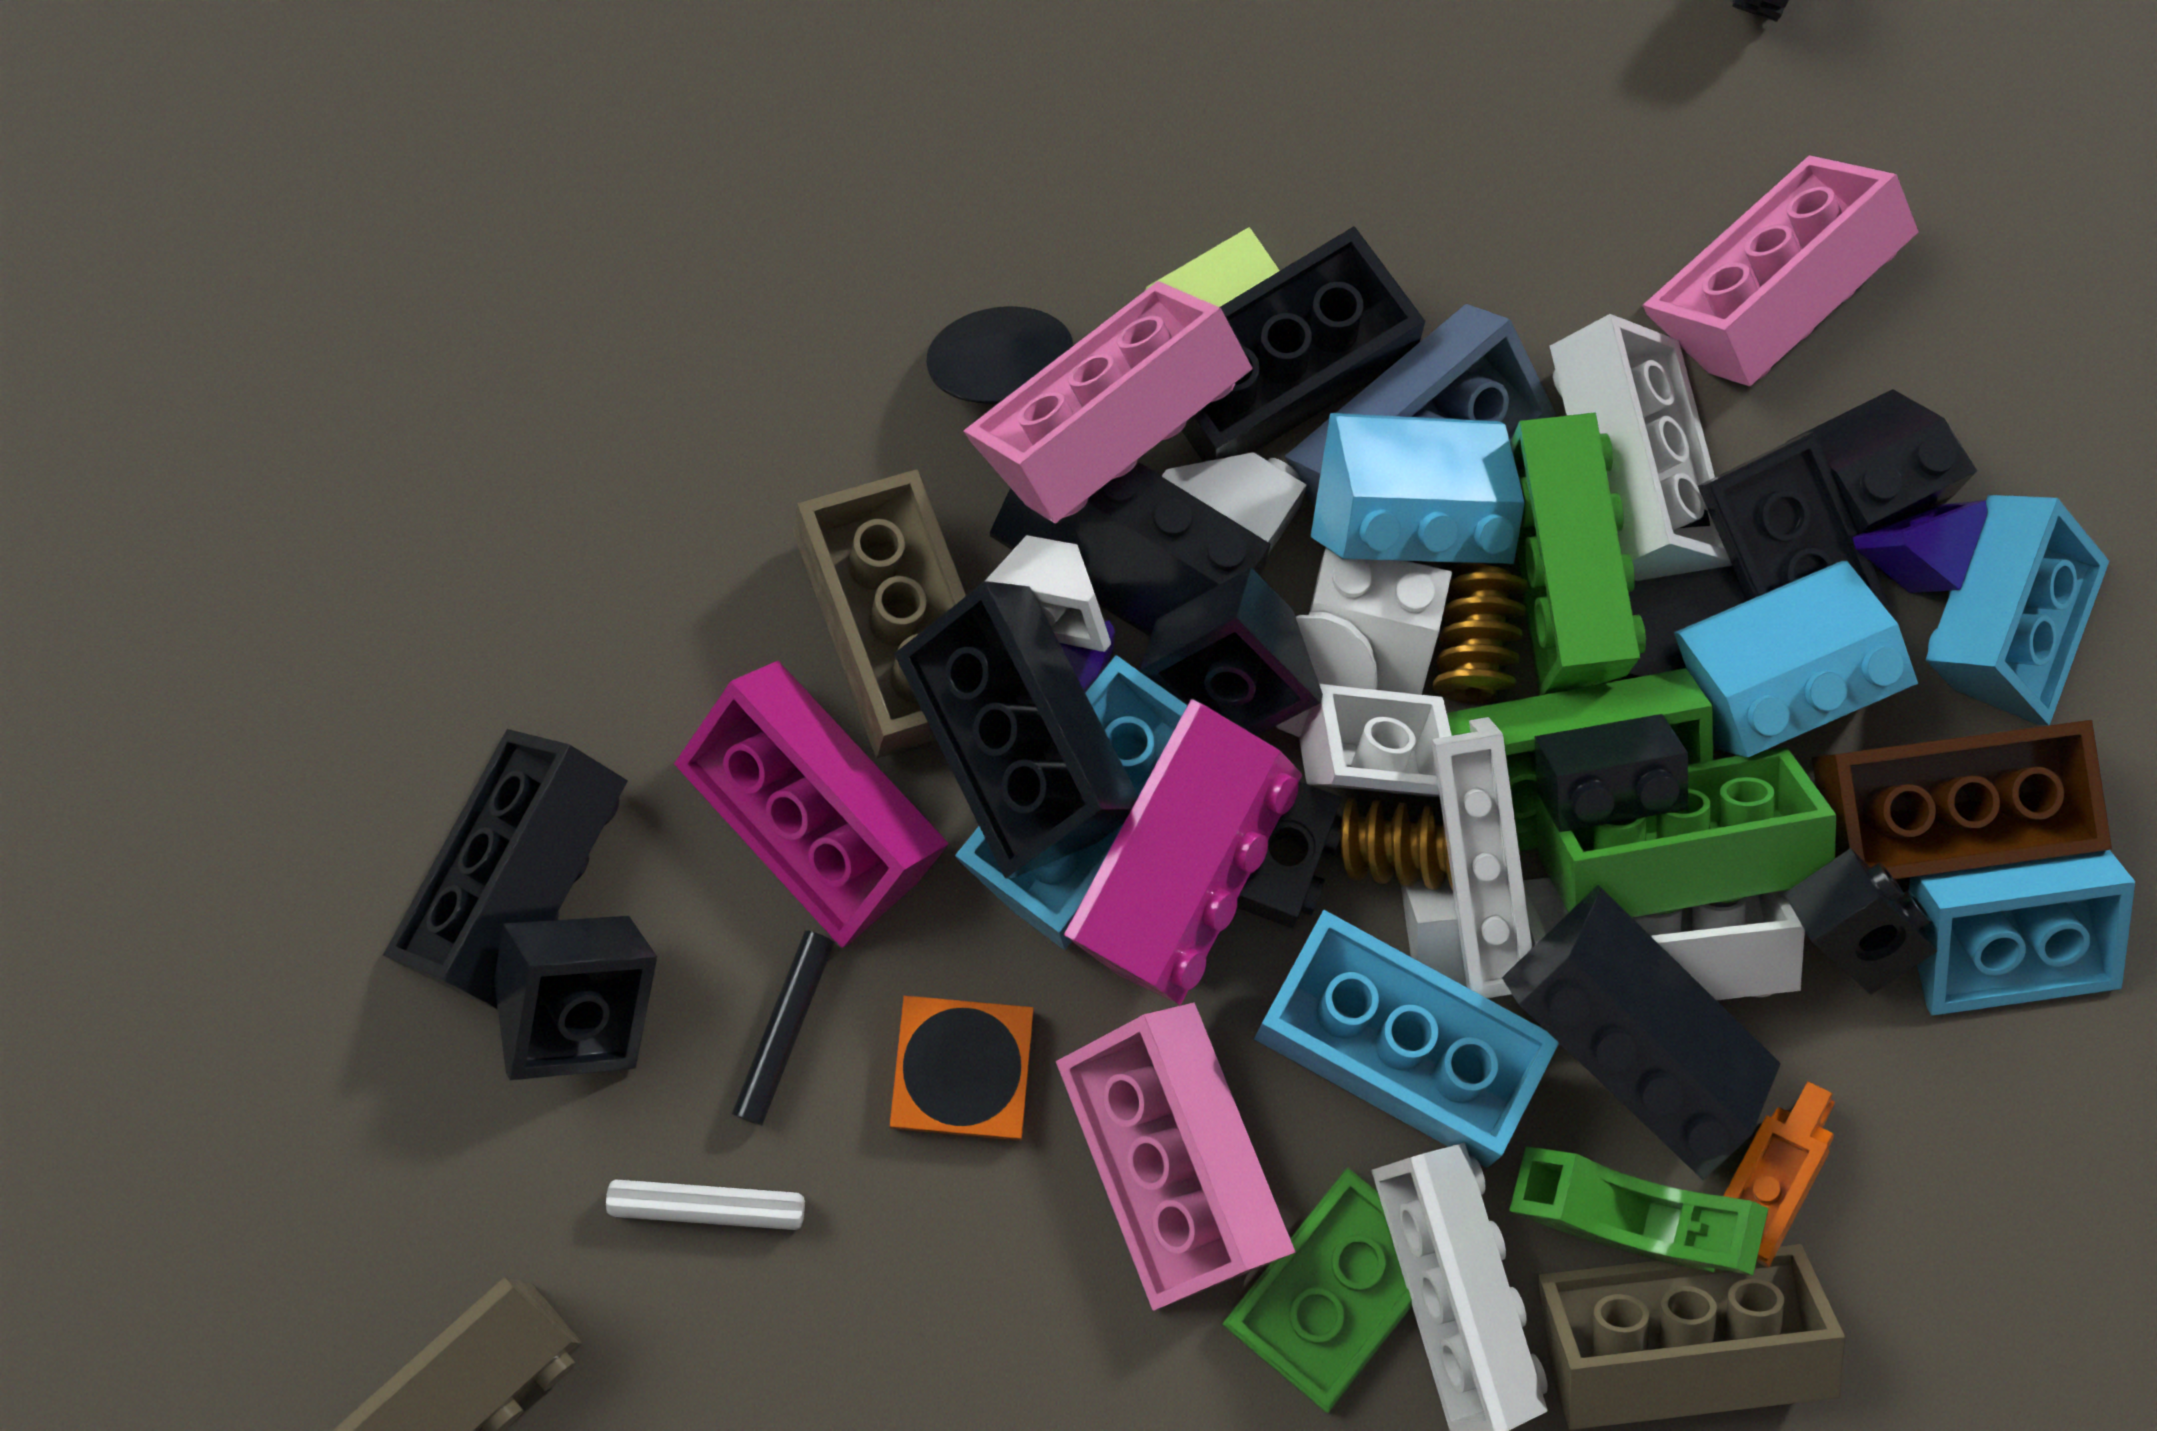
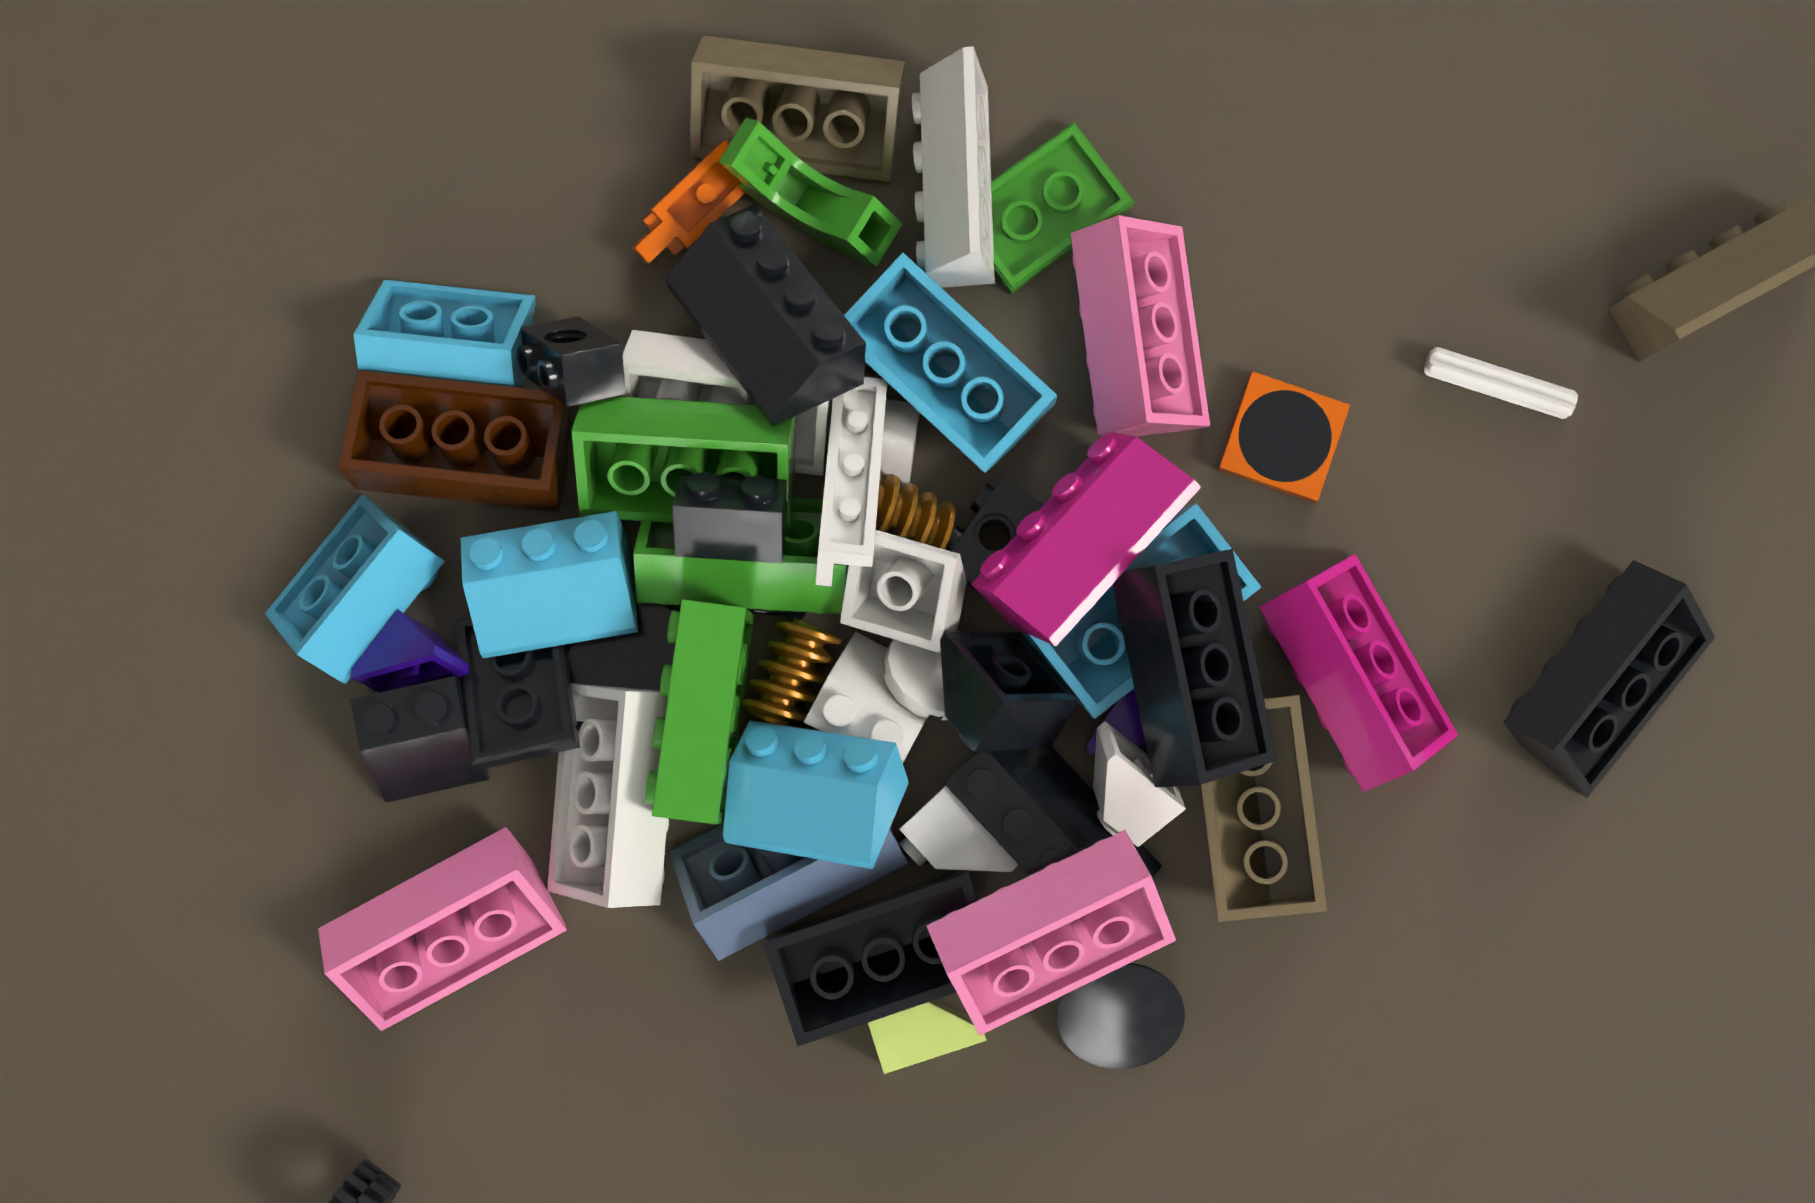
camera: 160 degrees left, 10 degrees up
black slope [494,916,657,1081] -> none
black piece [732,930,835,1126] -> none

